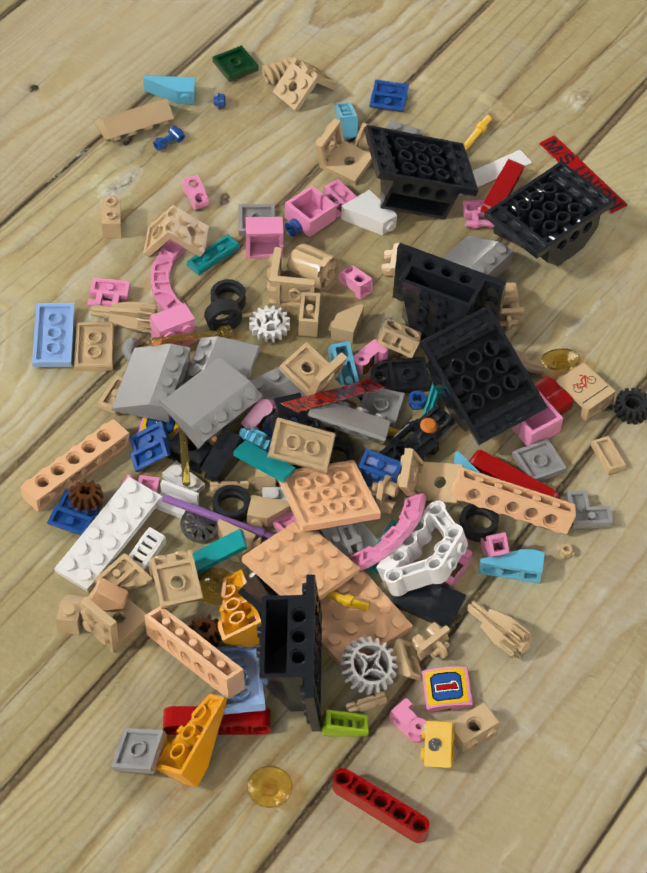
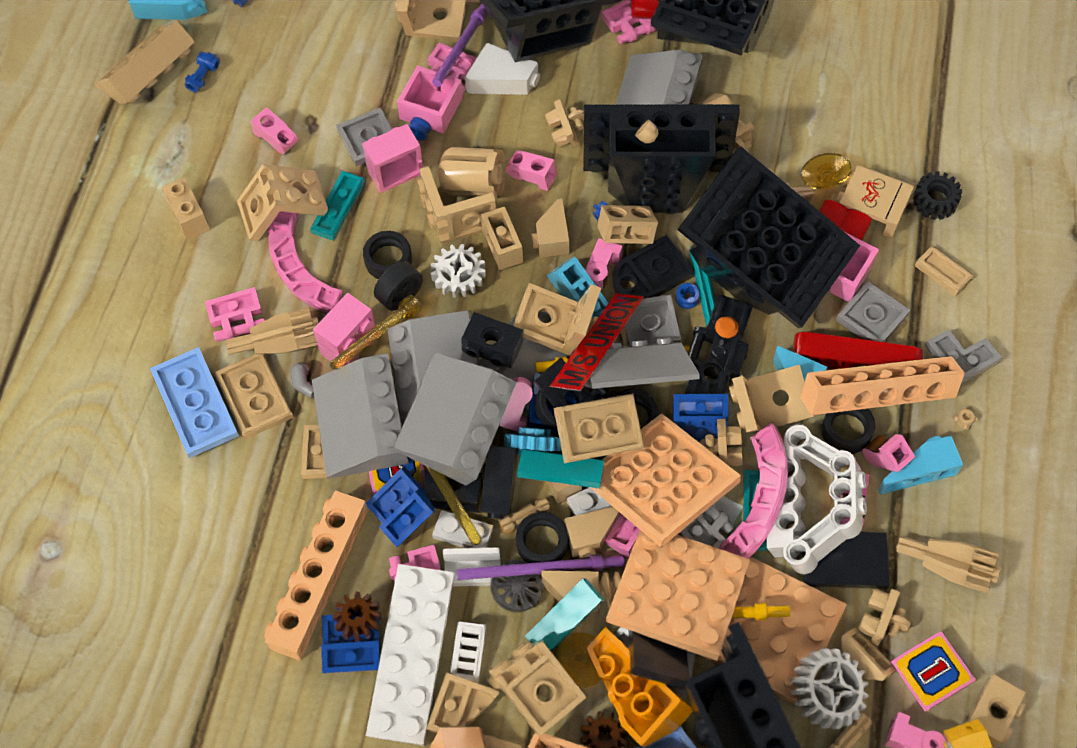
camera: 20 degrees left, 10 degrees up
none -> medium lavender bar [432,4,488,87]
none -> black brick [461,312,524,368]
none -> tan hinge [635,120,658,143]

